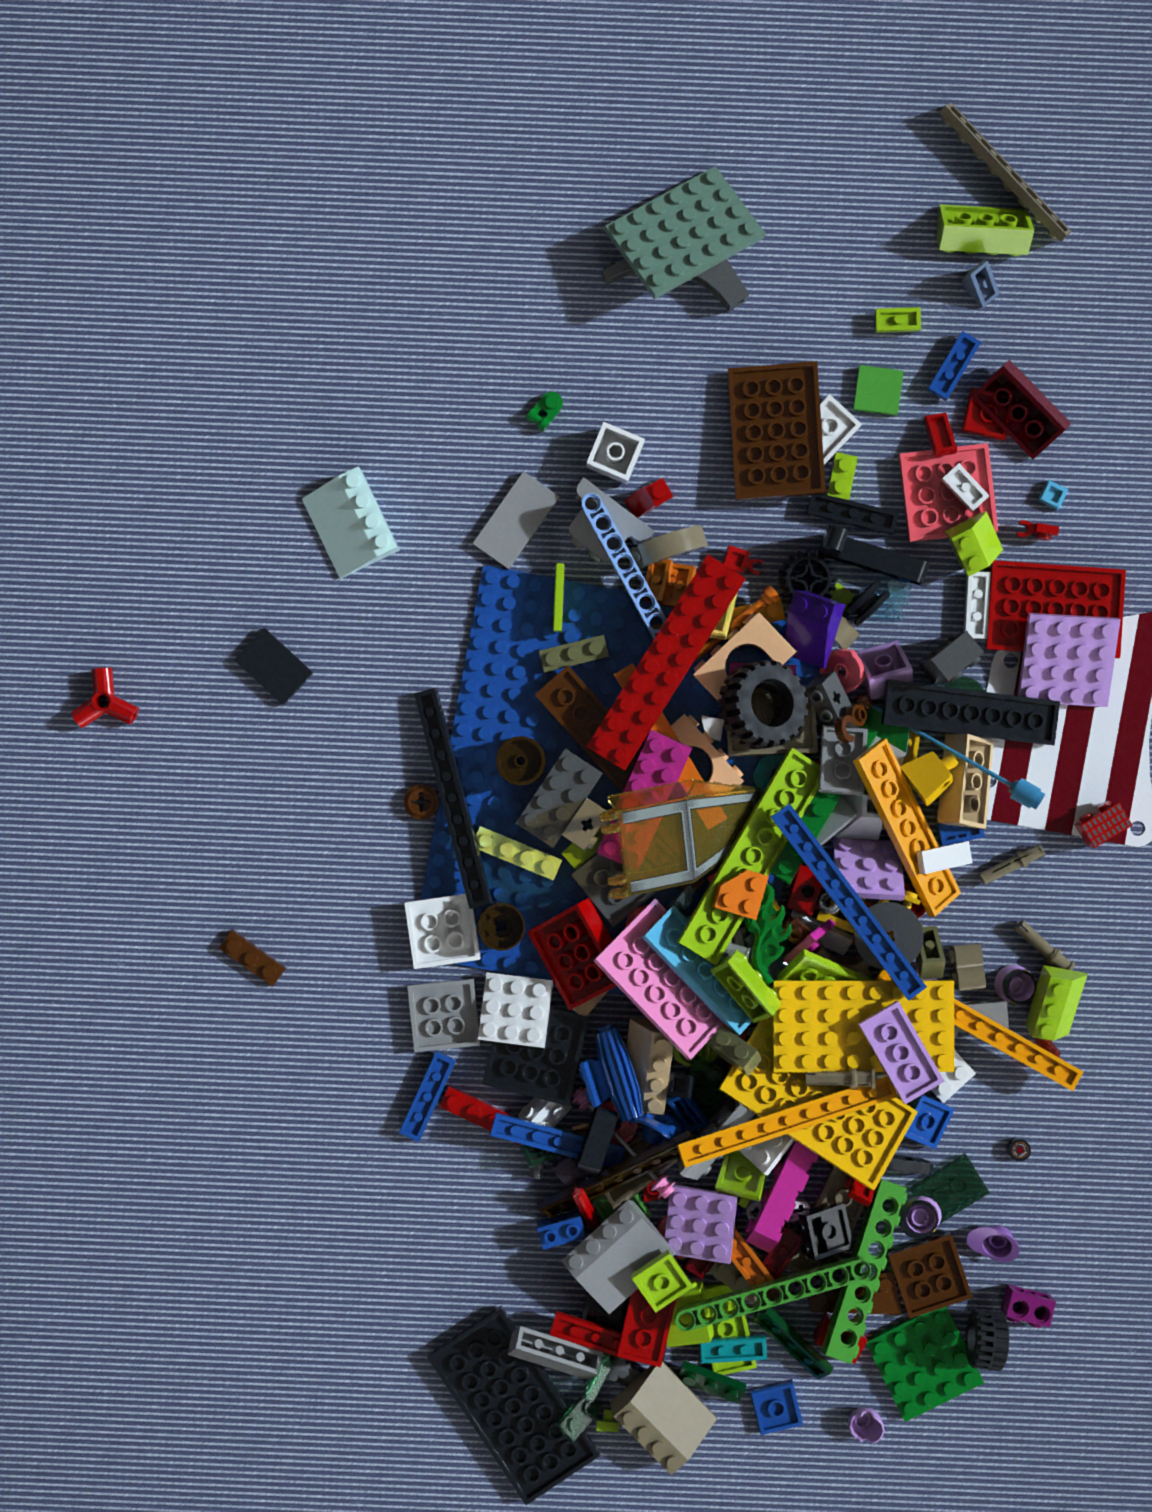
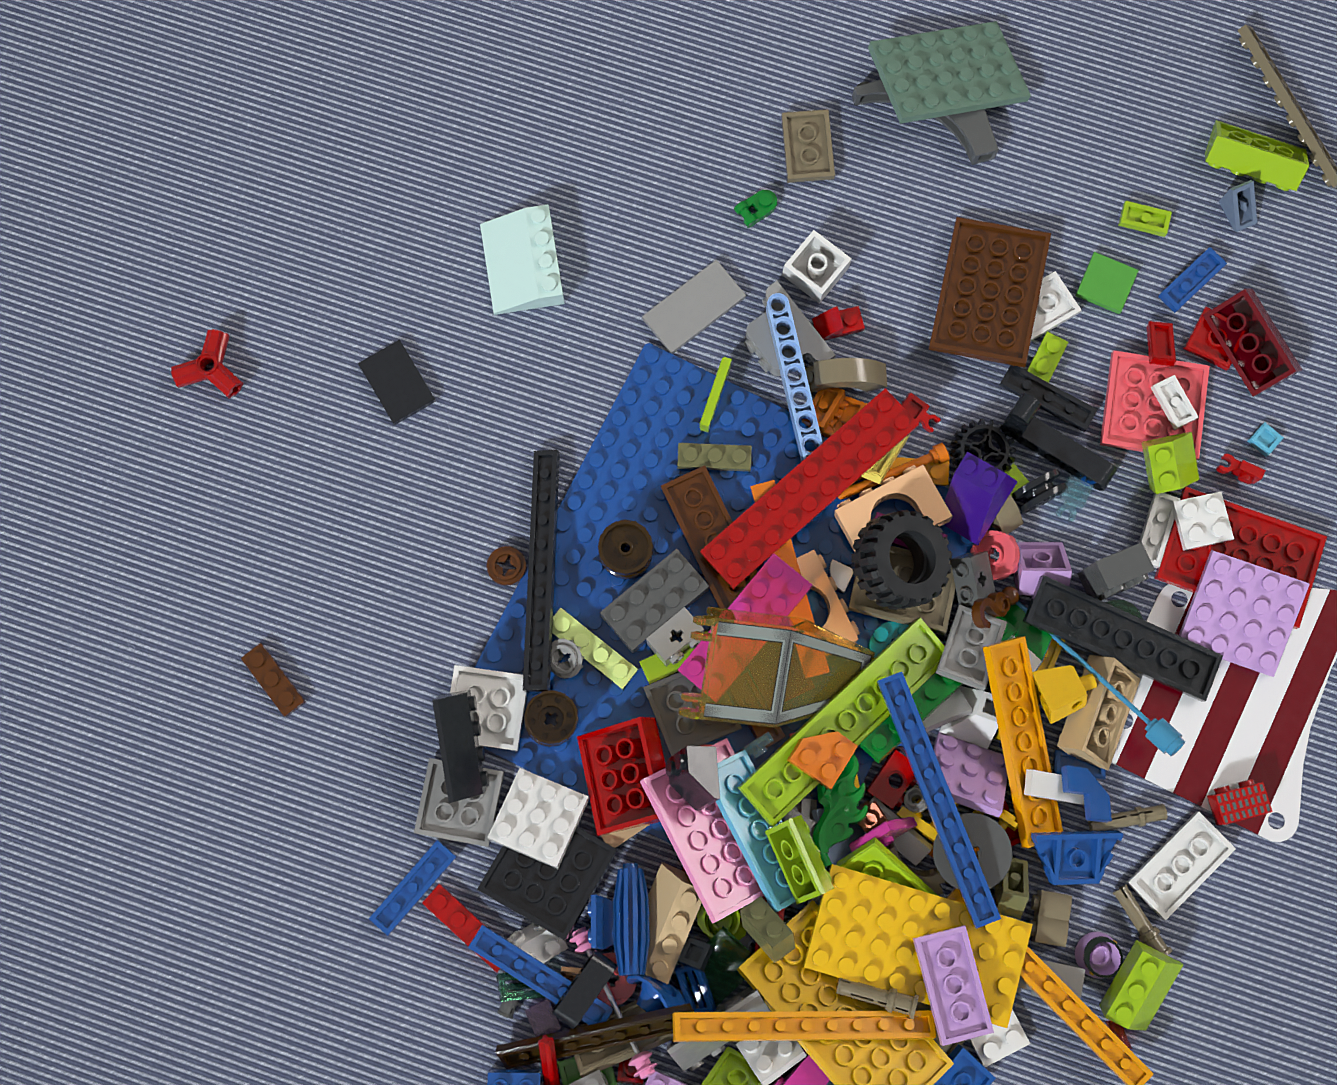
camera: 15 degrees right, 10 degrees down
none -> black slope [432,690,489,803]
none -> light grey gear [551,638,584,678]
none -> black slope [666,746,720,811]
none -> dark tan plate [781,109,835,183]
none -> blue wing [1031,831,1123,885]
none -> blue tile [1061,765,1112,823]
none -> white plate [1126,811,1236,920]
none -> white plate [1171,492,1234,551]

